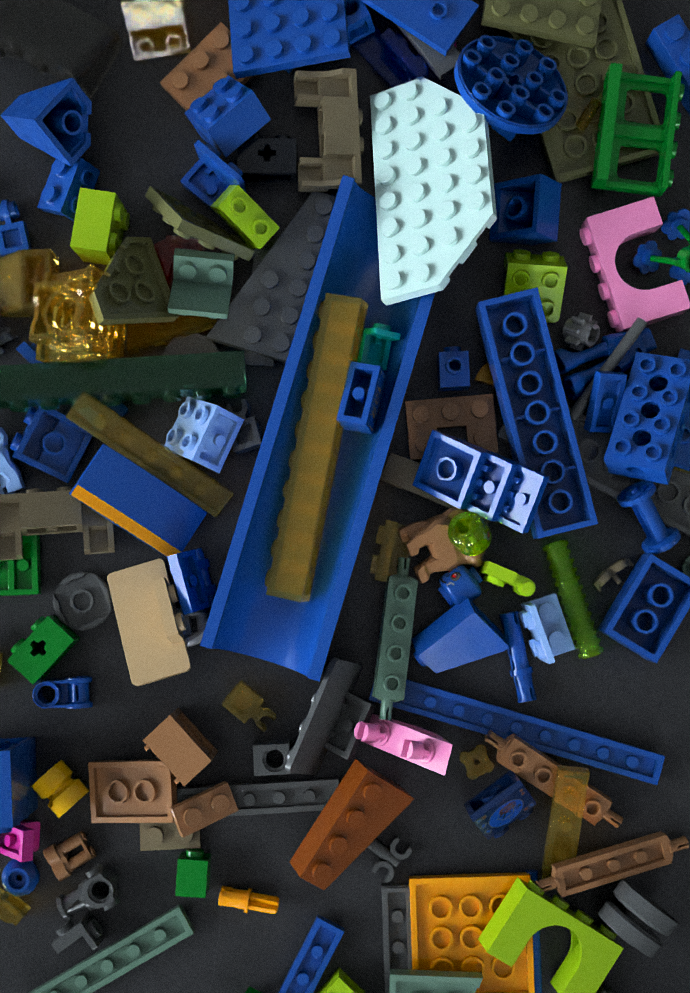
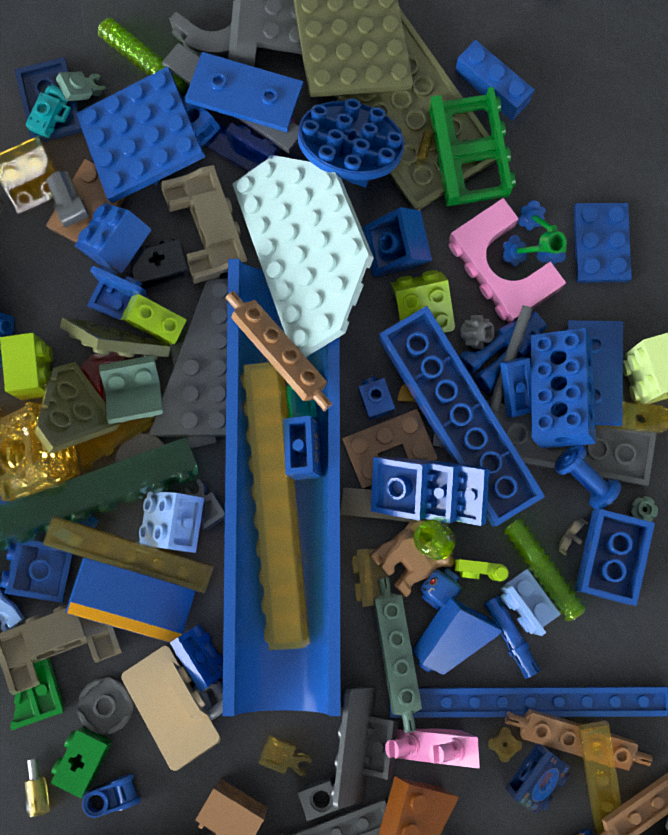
camera: 15 degrees left, 5 degrees down
none -> dark grey piece [46,171,90,228]
none -> medium nougat plate [225,291,333,411]

